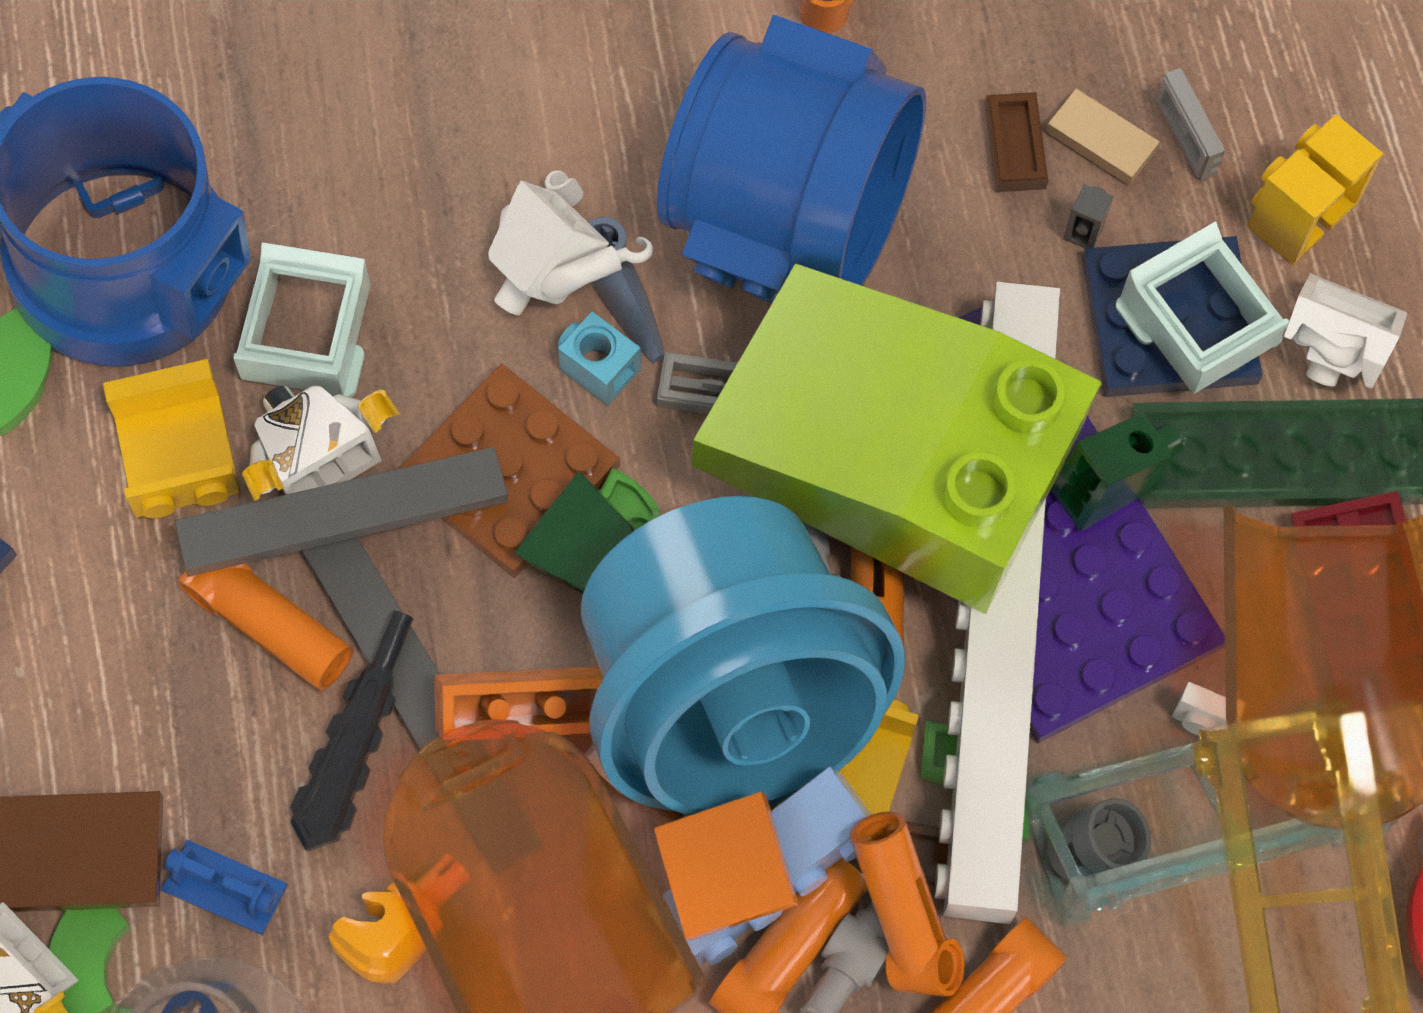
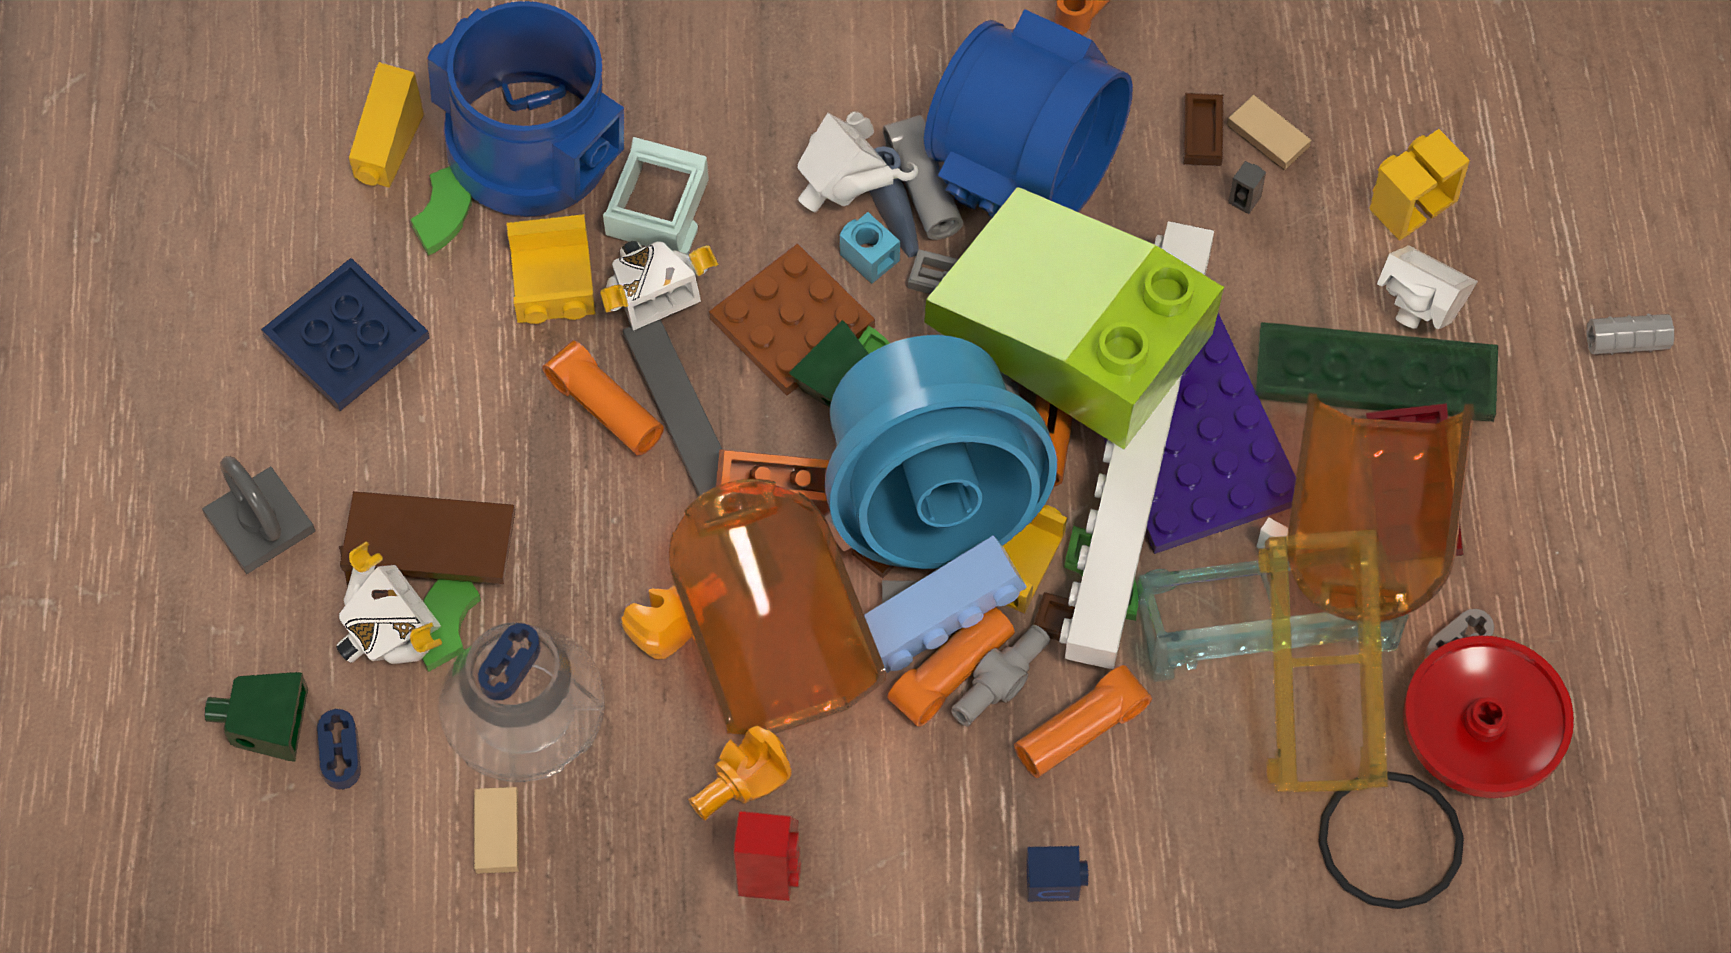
camera: 10 degrees right, 5 degrees down
blue hinge [161,840,288,936] -> none
dark grey tile [174,447,508,577] -> none
black sword [290,610,414,852] -> none
orange tile [654,792,799,941] -> none
orange piece [849,811,965,996] -> none
dark grey wheel [1047,798,1151,887] -> none
dark green torso [1051,414,1183,531] -> none
dark blue plate [1082,236,1263,397] -> none
light aqua piece [1115,221,1289,394] -> none
light grey tile [1156,68,1225,181] -> none
none -> light grey piece [883,115,963,240]

